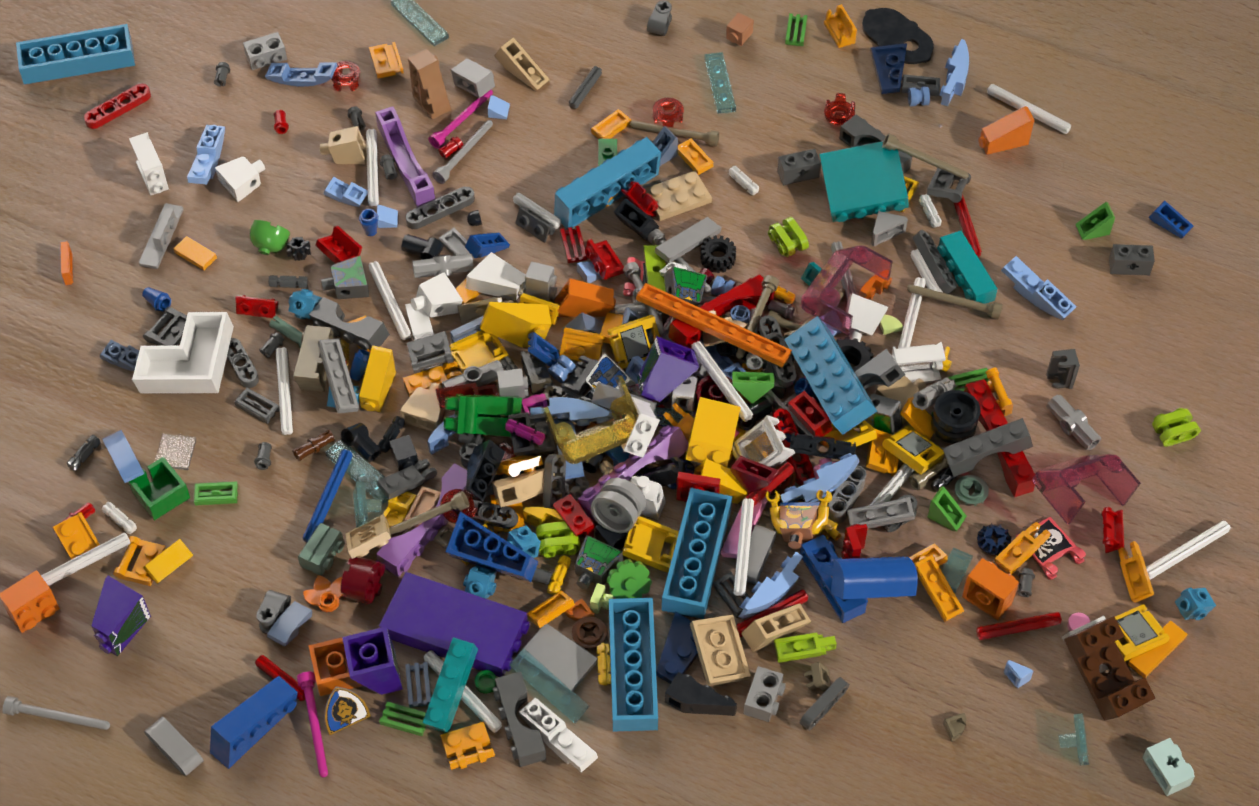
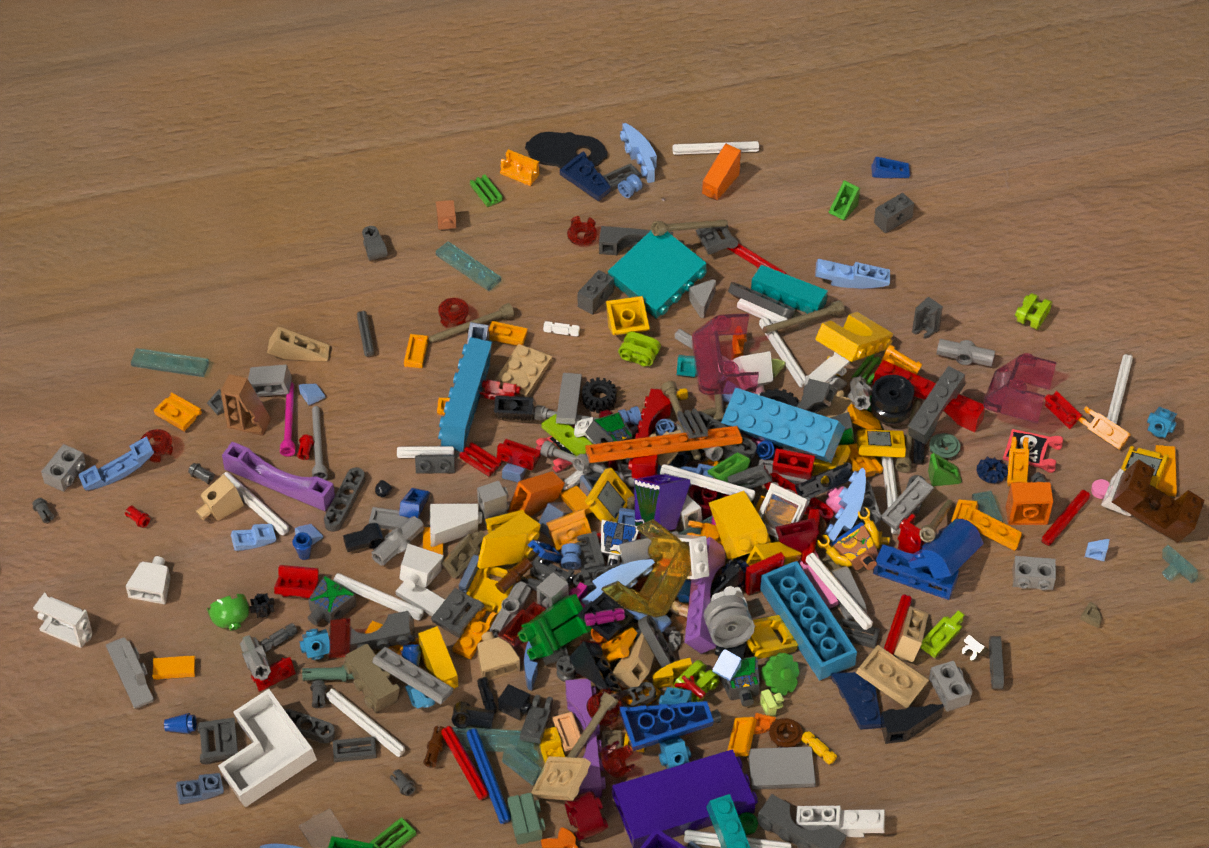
camera: 40 degrees left, 5 degrees down
orange tile [61,241,73,285] -> none
light blue slope [187,125,225,185] -> none
dark grey pin [380,154,398,180] -> none
clear light blue tile [509,648,590,723] -> none
yellow axle [547,555,571,595] -> none
red bracket [553,494,595,538] -> none
green plate [598,139,617,166] -> none
dark azure brick [609,598,658,732] -> none
light blue slope [739,552,803,619] -> none
dark grey pin [768,299,795,319] -> none
white axle [919,194,942,228] -> none
none -> light grey piece [240,635,271,681]
none -> clear red tile [329,618,351,658]
none -> red axle [442,726,489,800]
none -> reddish brown pin [495,557,533,594]
none -> clear red piece [601,741,635,778]
none -> yellow slope [606,296,650,336]
none -> red bar [674,675,706,699]
none -> dark grey tile [677,409,708,439]
none -> slope [712,649,742,681]
none -> dark grey tile [728,464,772,489]
none -> yellow arch [815,312,893,362]
none -> dark tan piece [919,500,953,542]
none -> light grey brick [1012,556,1056,590]

